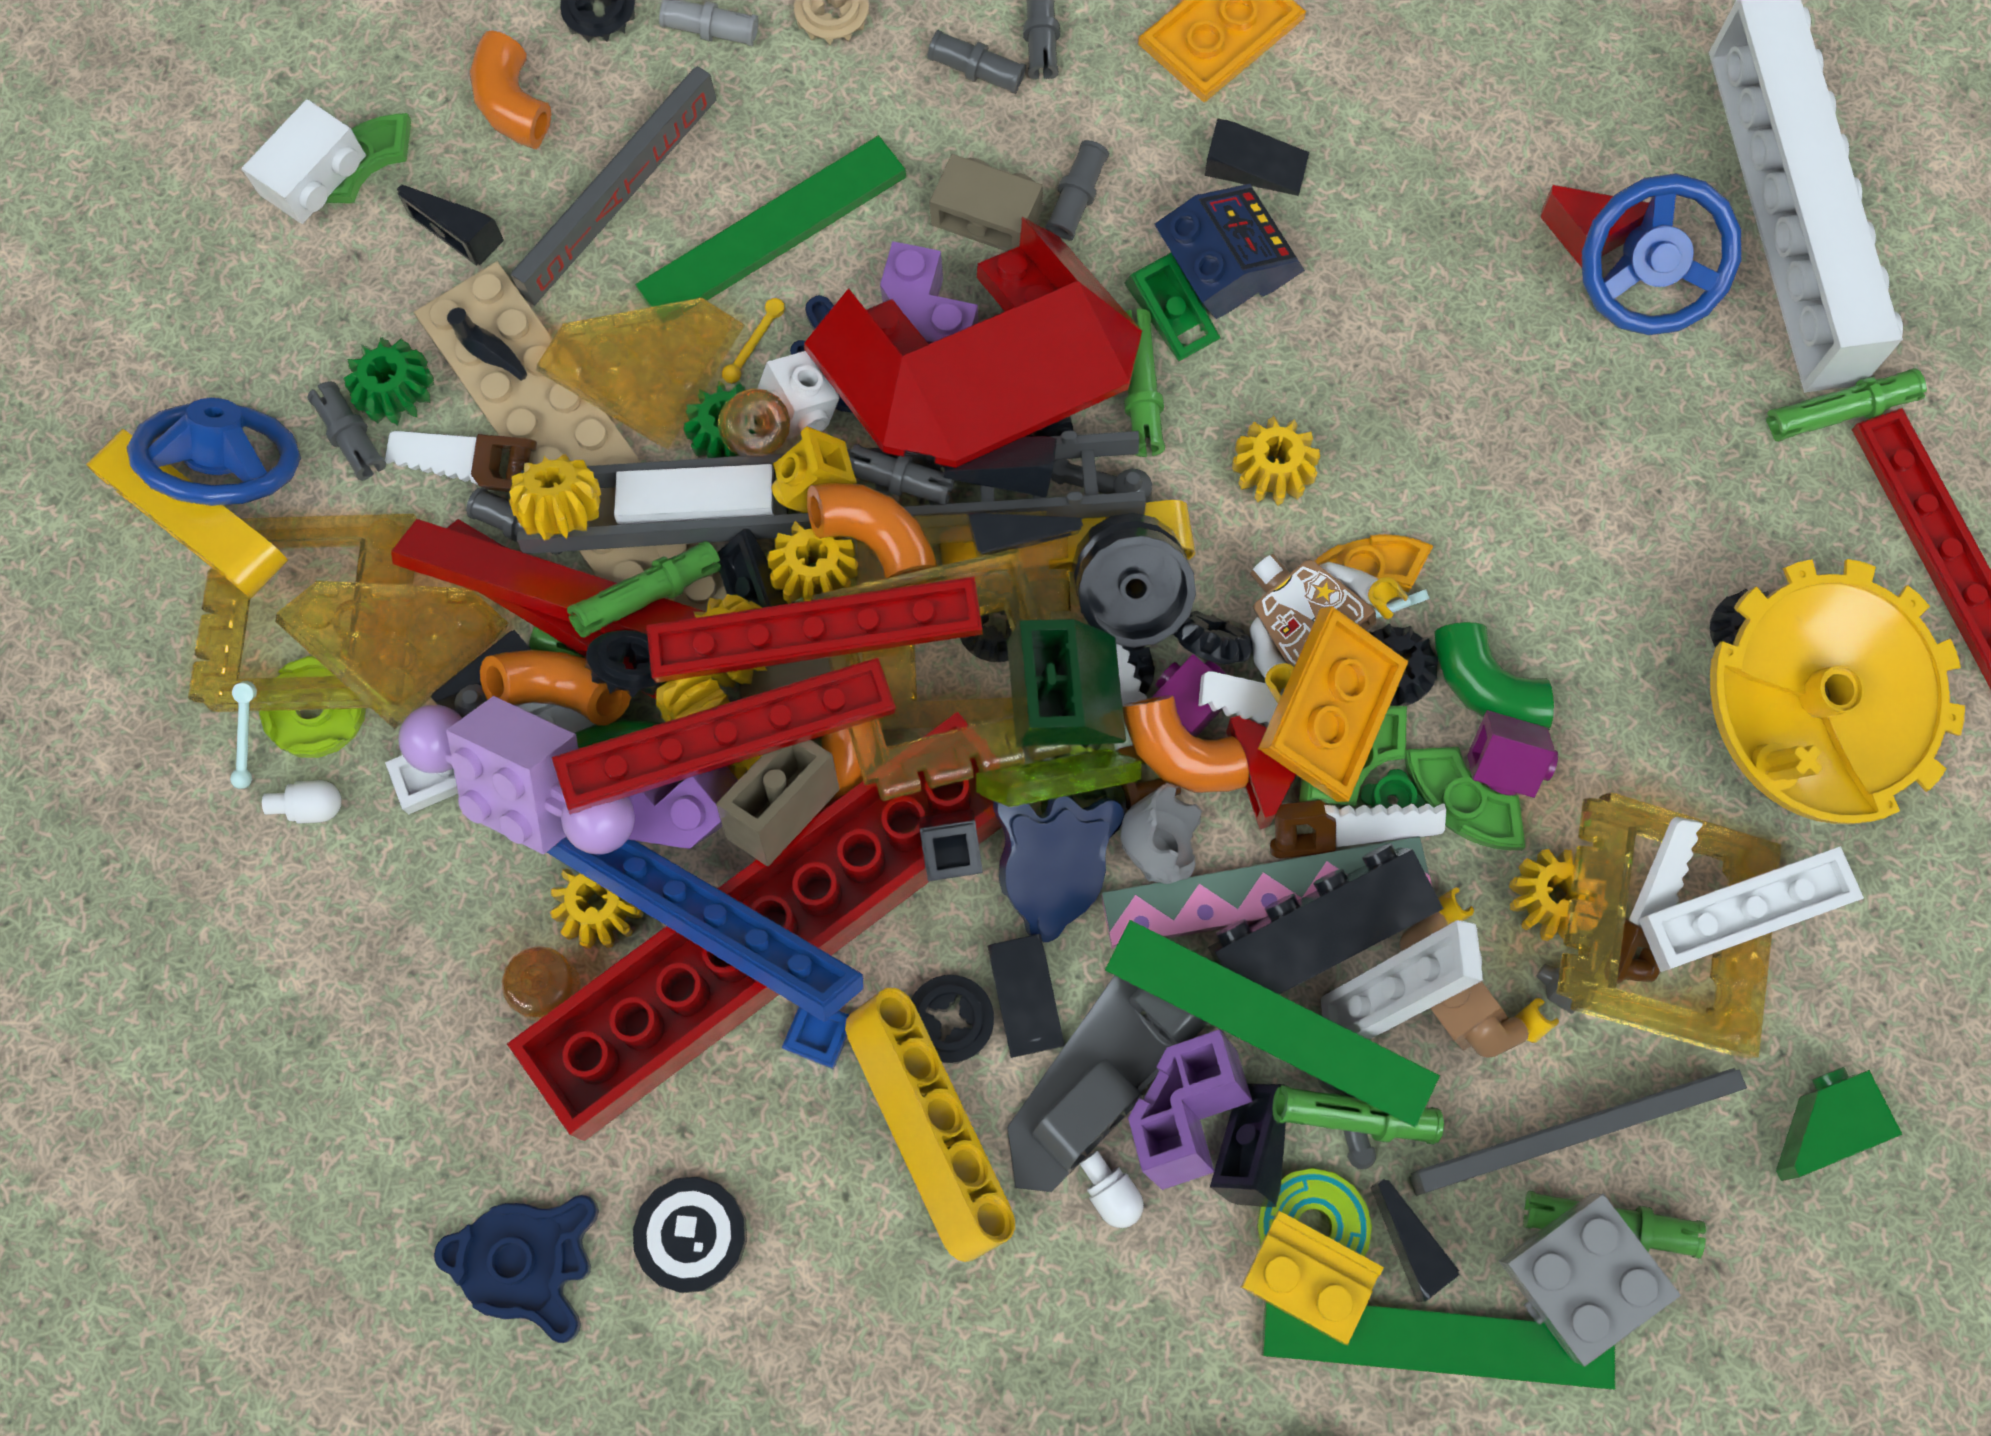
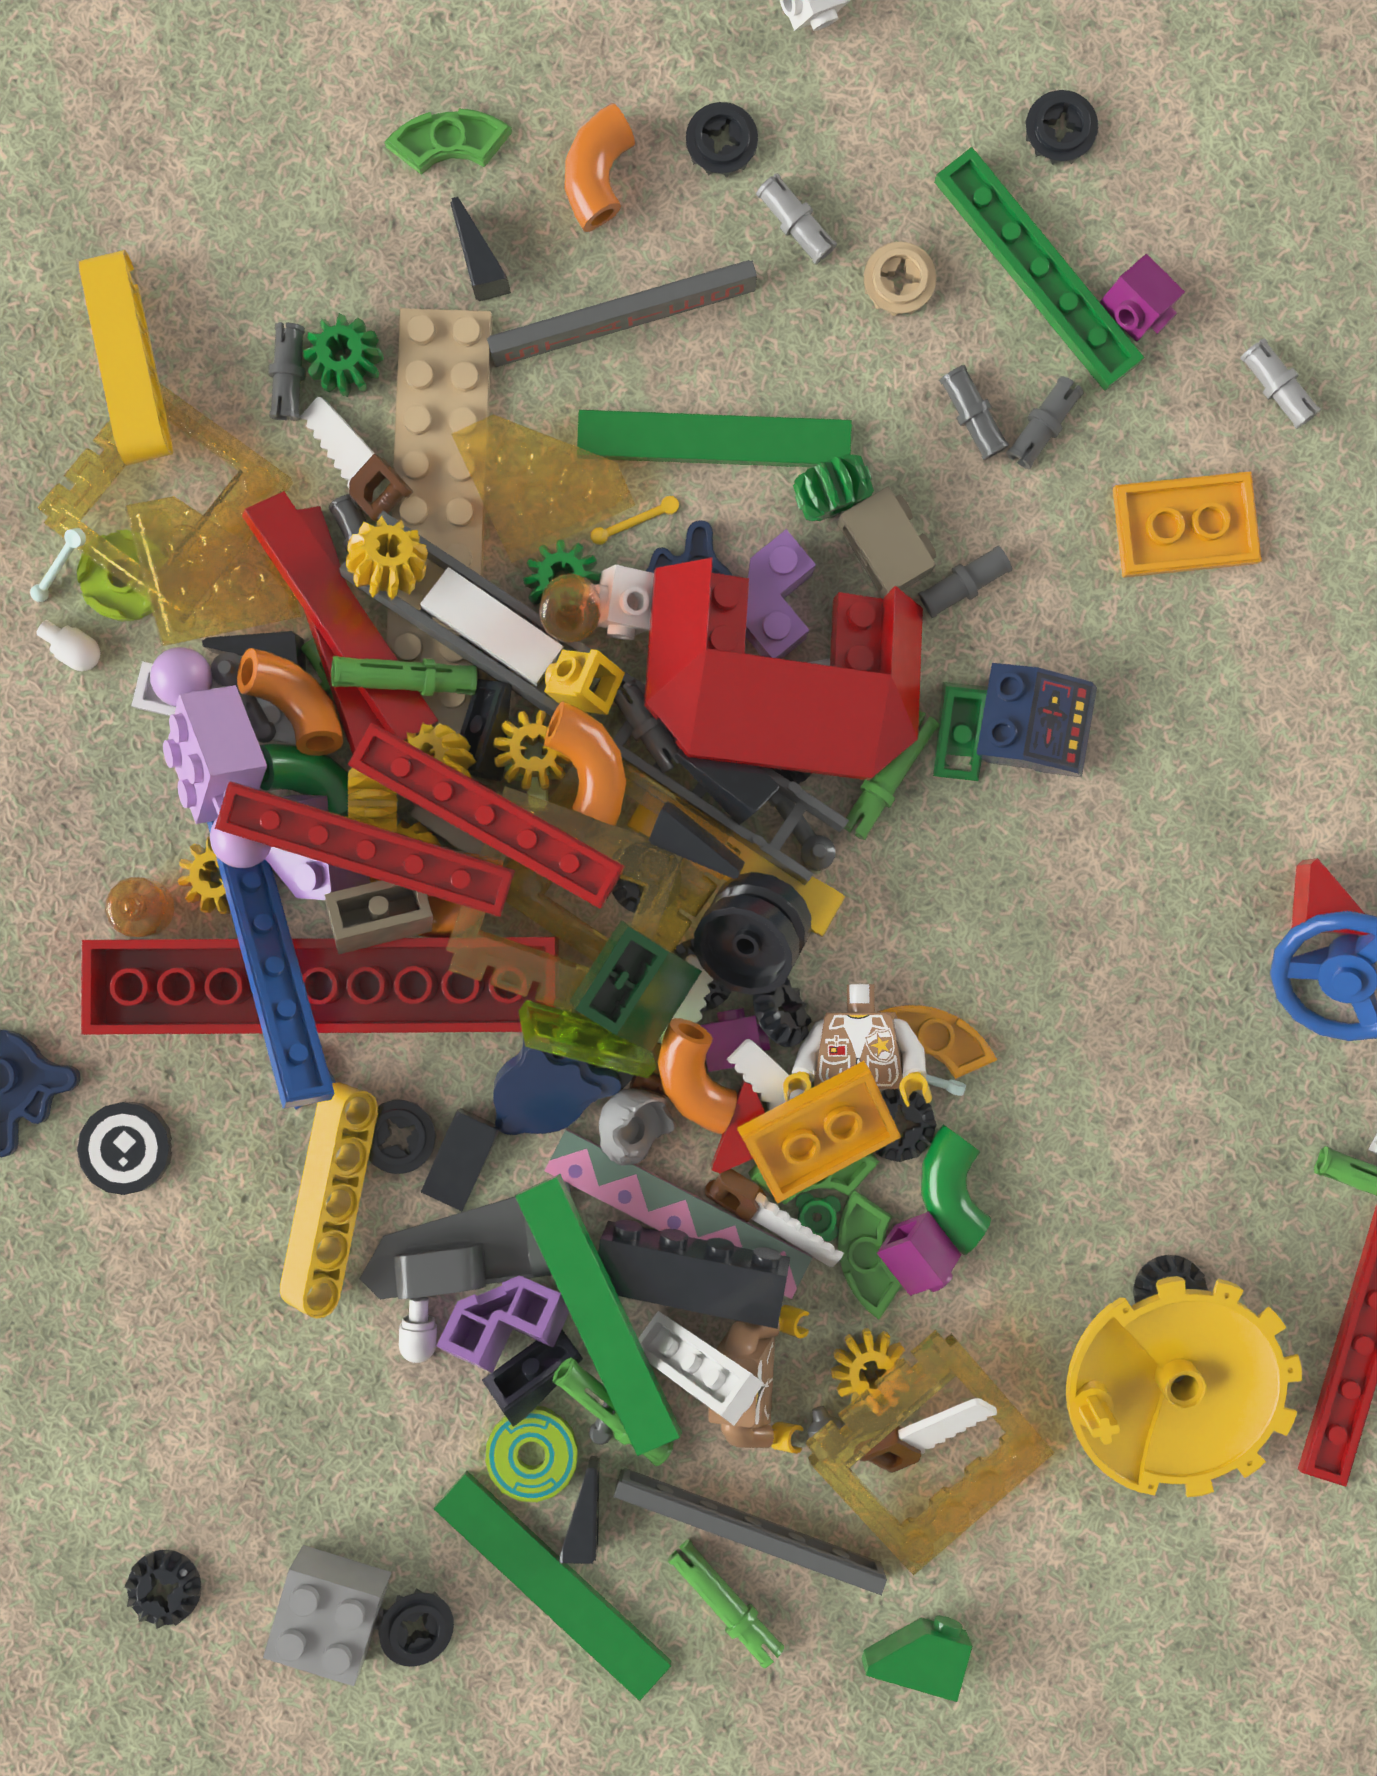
camera: 35 degrees right, 15 degrees up
blue piece [127,398,301,506] -> none
white brick [241,99,366,224] -> none
black bar [447,307,527,381] -> none
black gear [585,630,667,698] -> none
black slope [919,810,983,882] -> none
black slope [1205,118,1310,196] -> none
yellow gear [1232,415,1320,506] -> none
yellow plate [1240,1211,1384,1345] -> none
light grey brick [1499,1193,1681,1367] -> none
white plate [1638,846,1864,972] -> none
none -> green gear [793,454,874,521]

